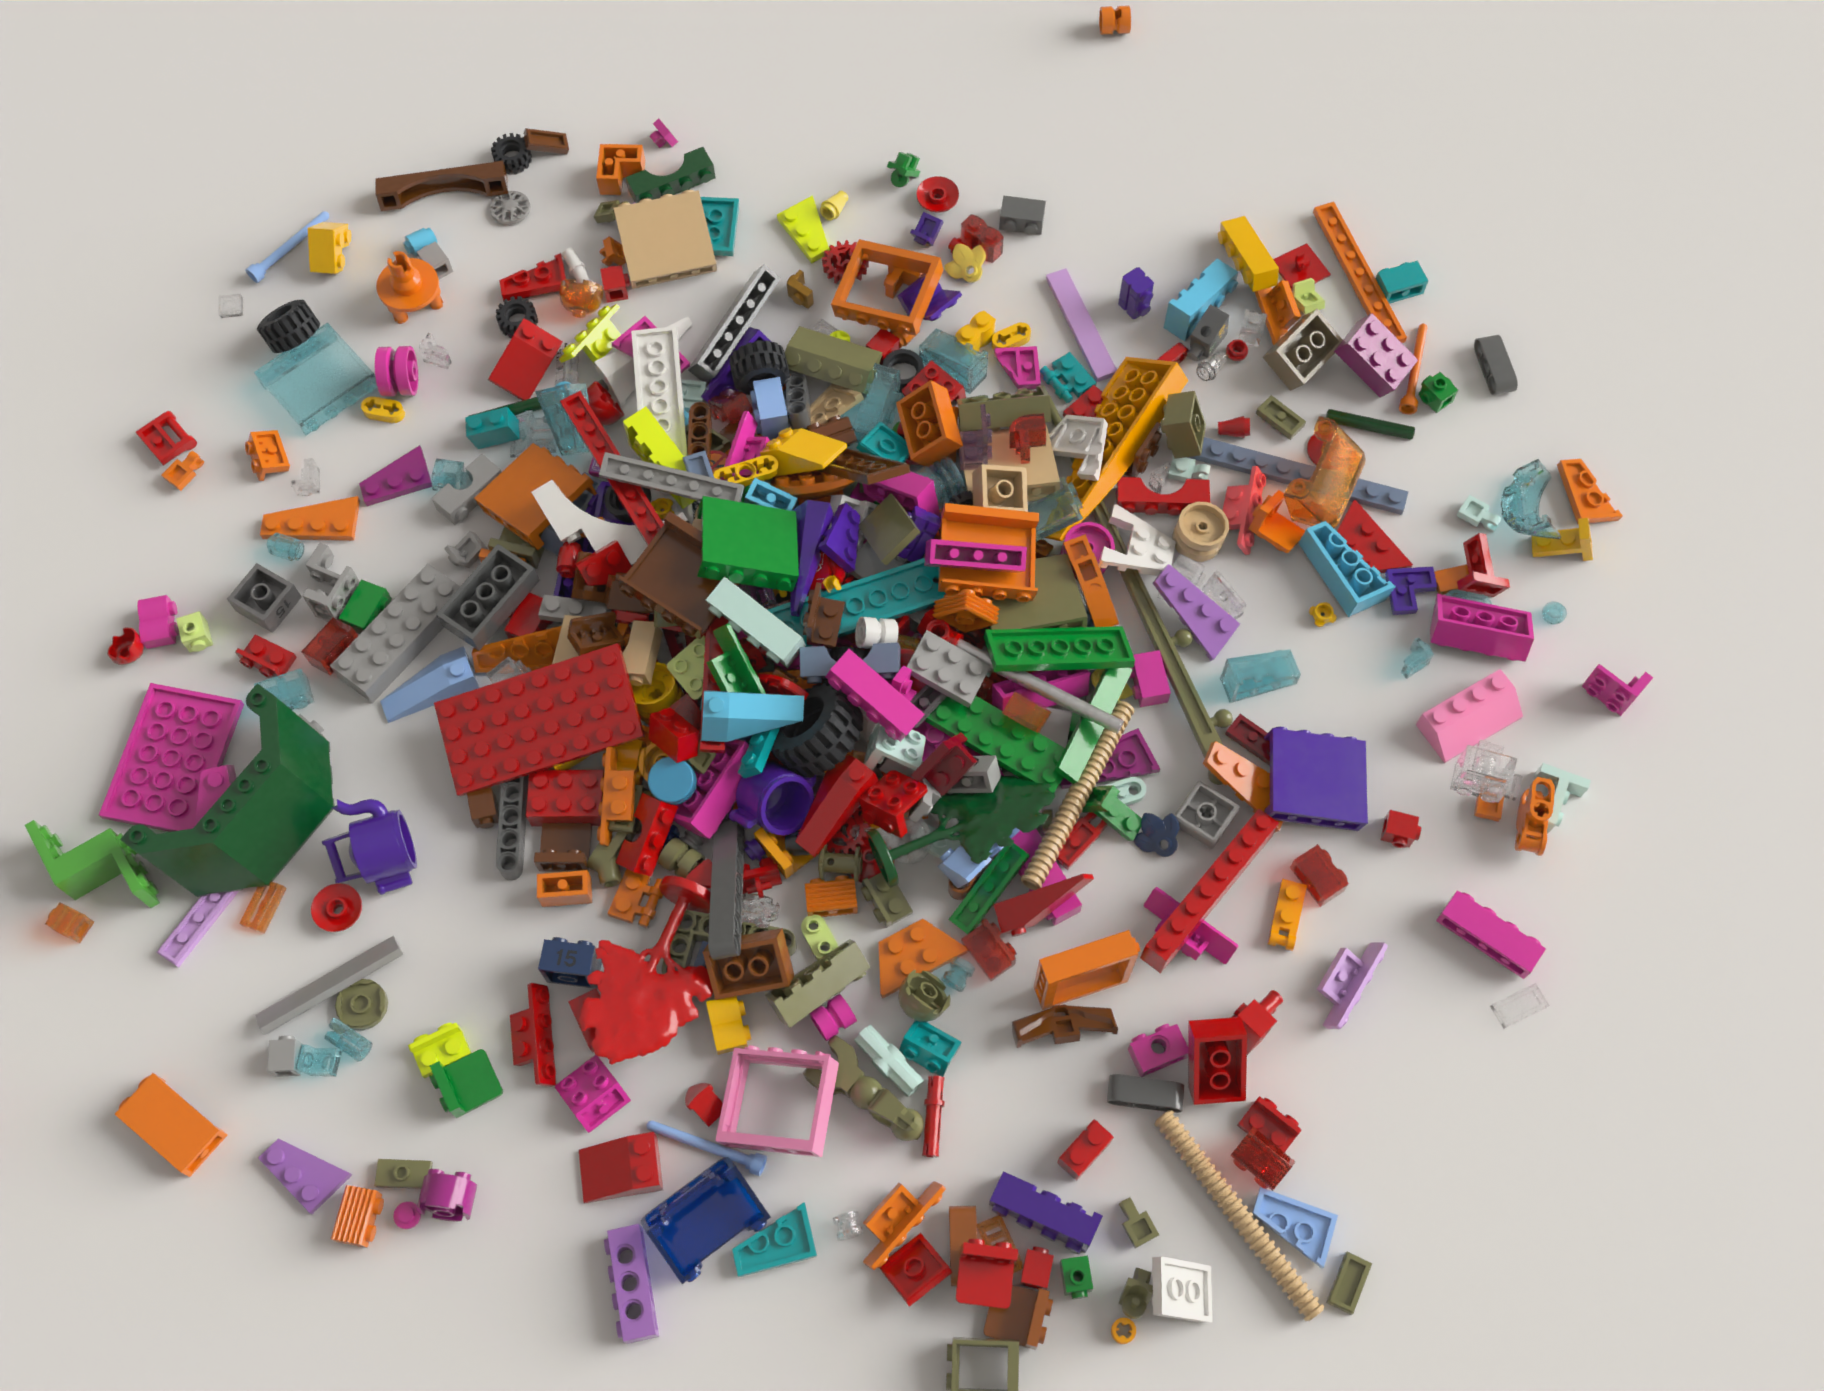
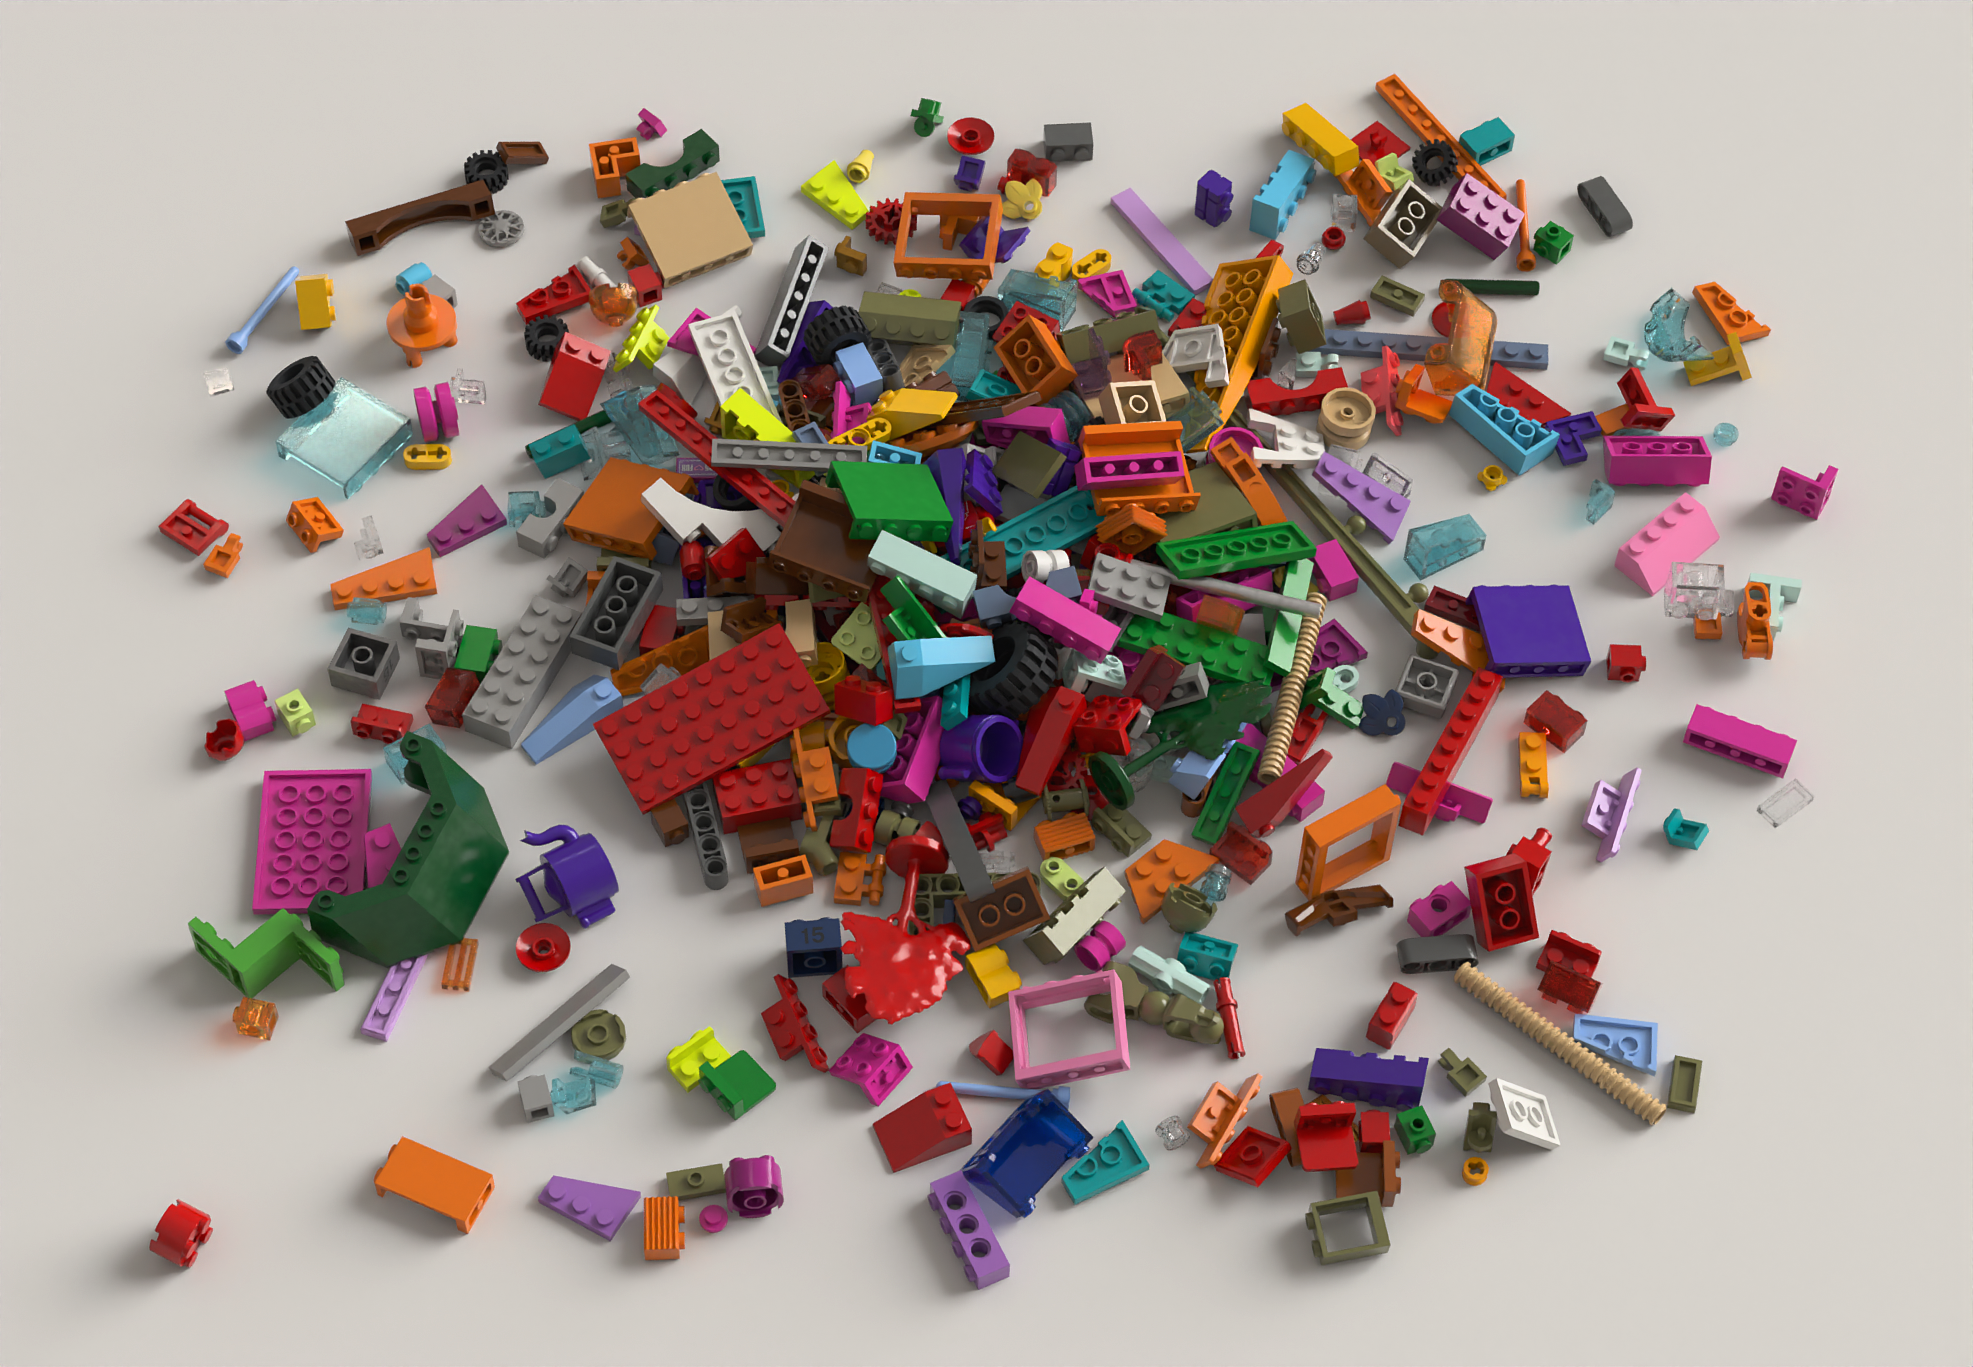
camera: 15 degrees left, 10 degrees down
dark grey torso [1187,304,1229,361] -> none
none -> black tyre [1412,139,1458,186]
none -> teal bracket [1663,808,1709,850]

